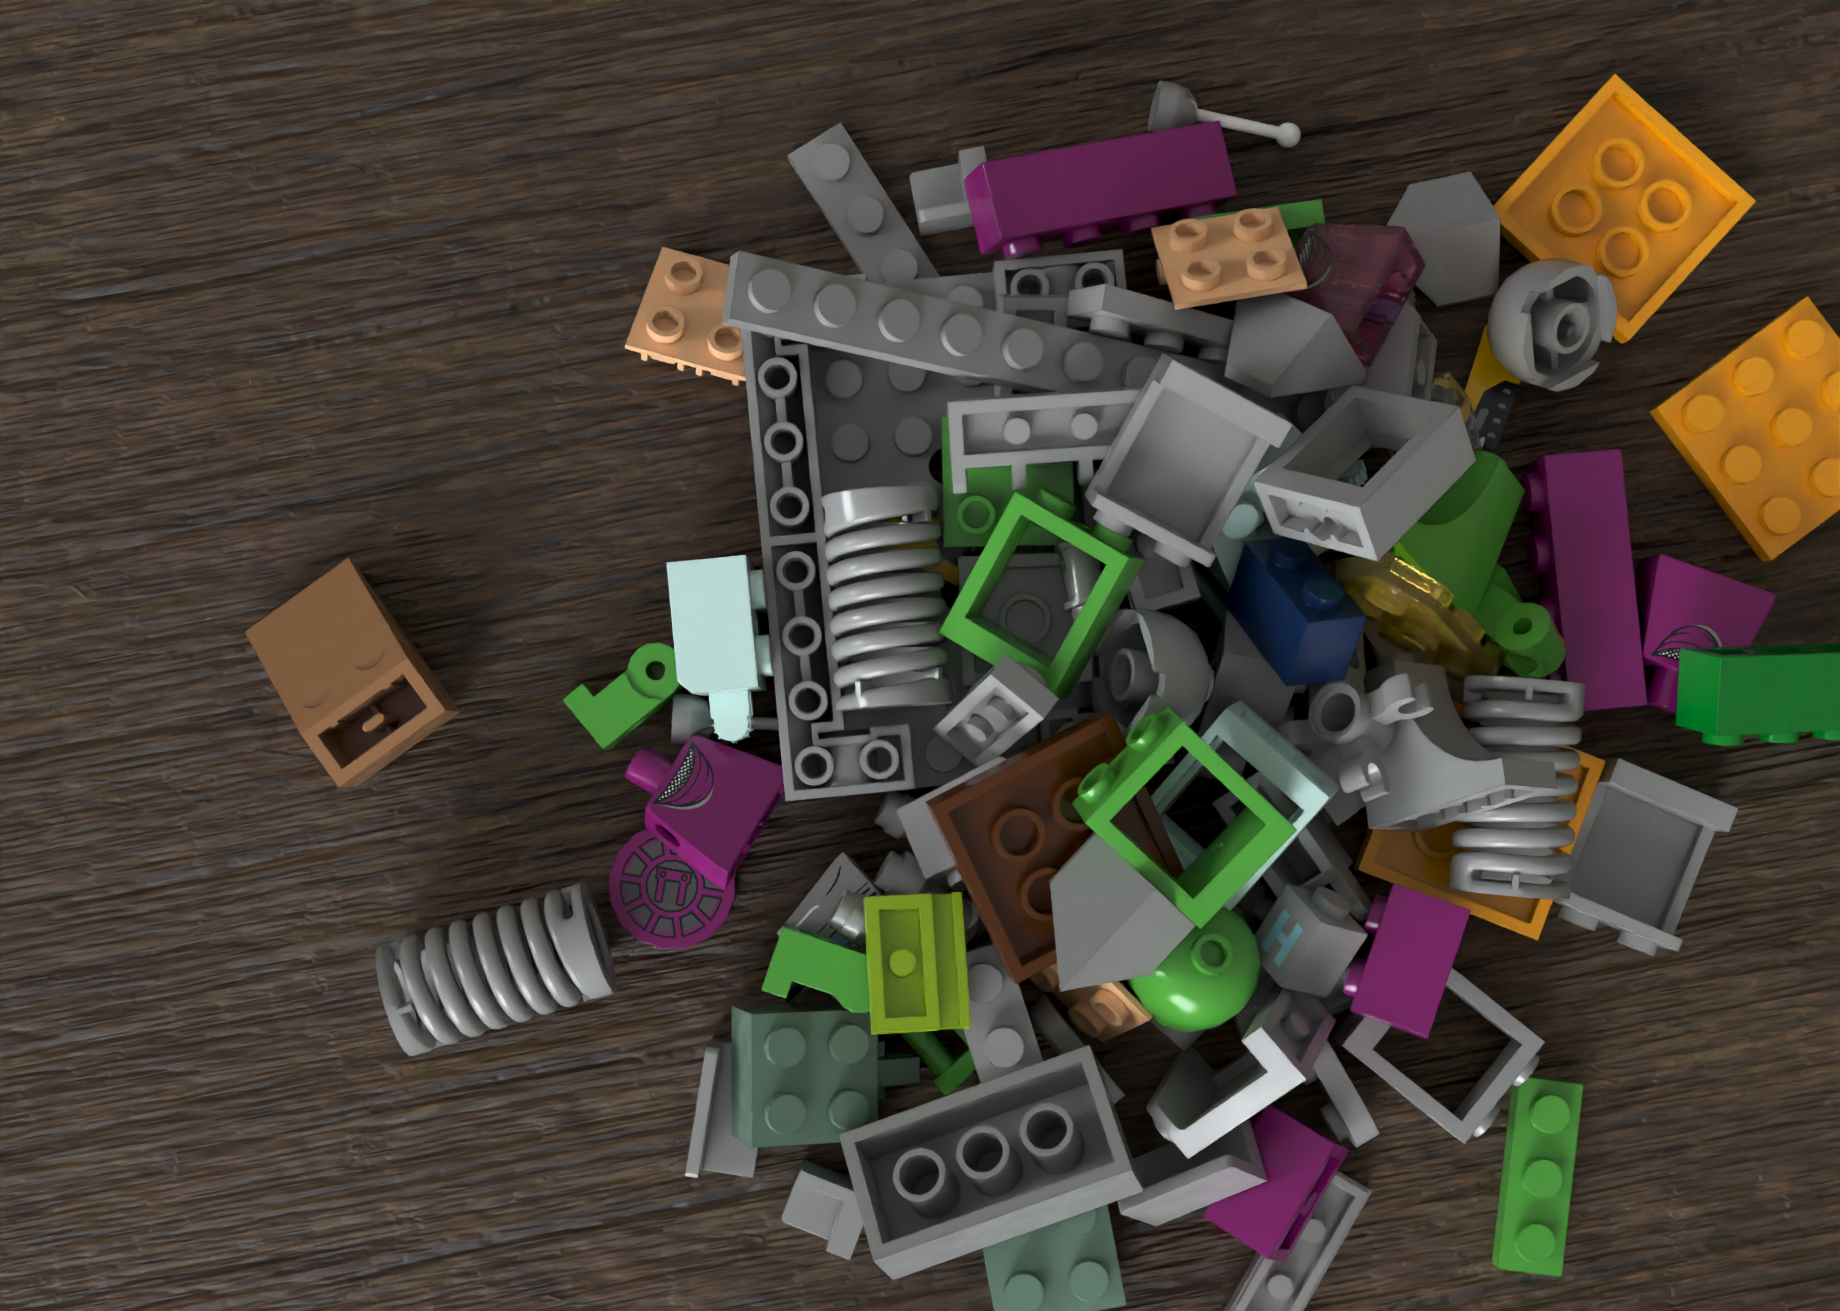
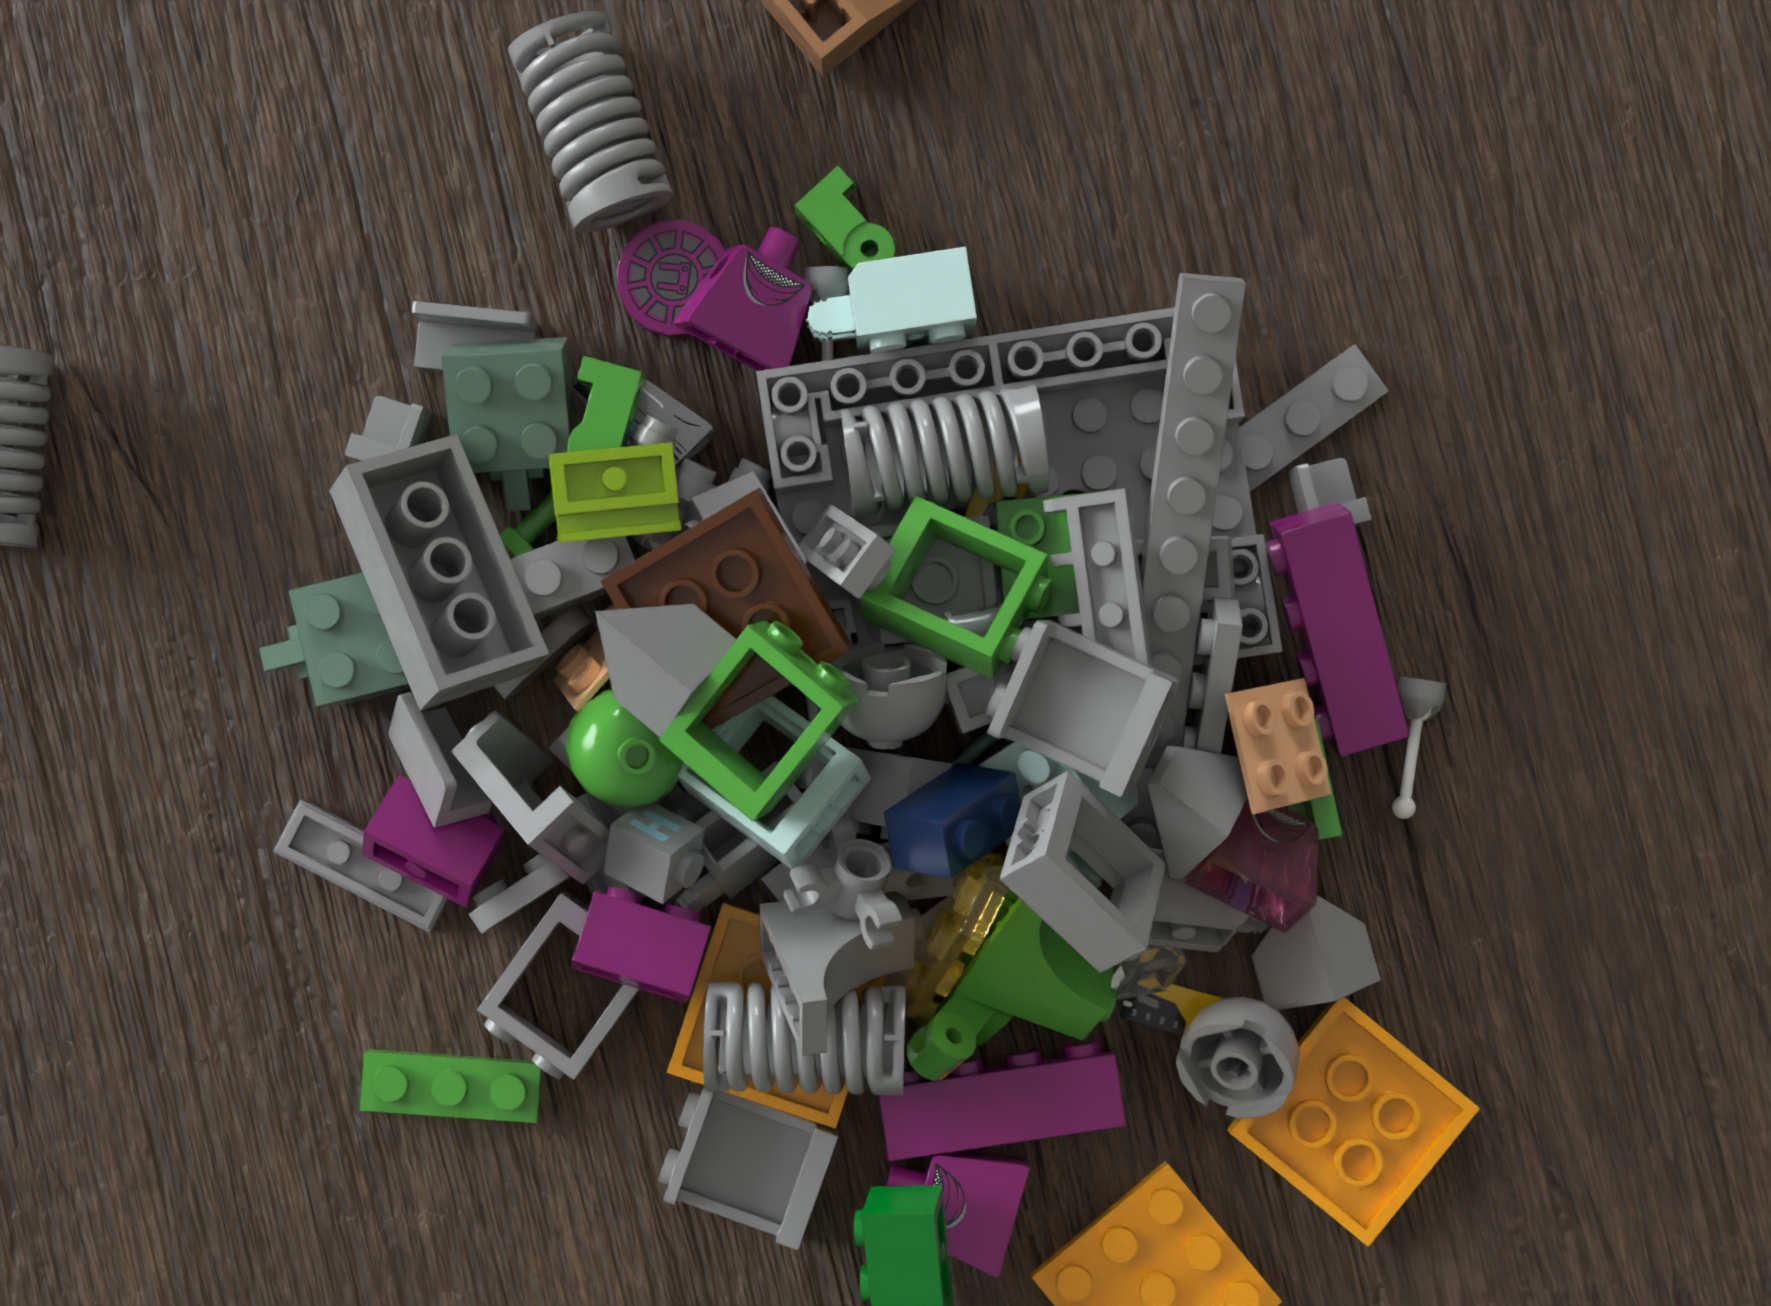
camera: 90 degrees right, 0 degrees up
light nougat hinge [625,247,746,386] -> none

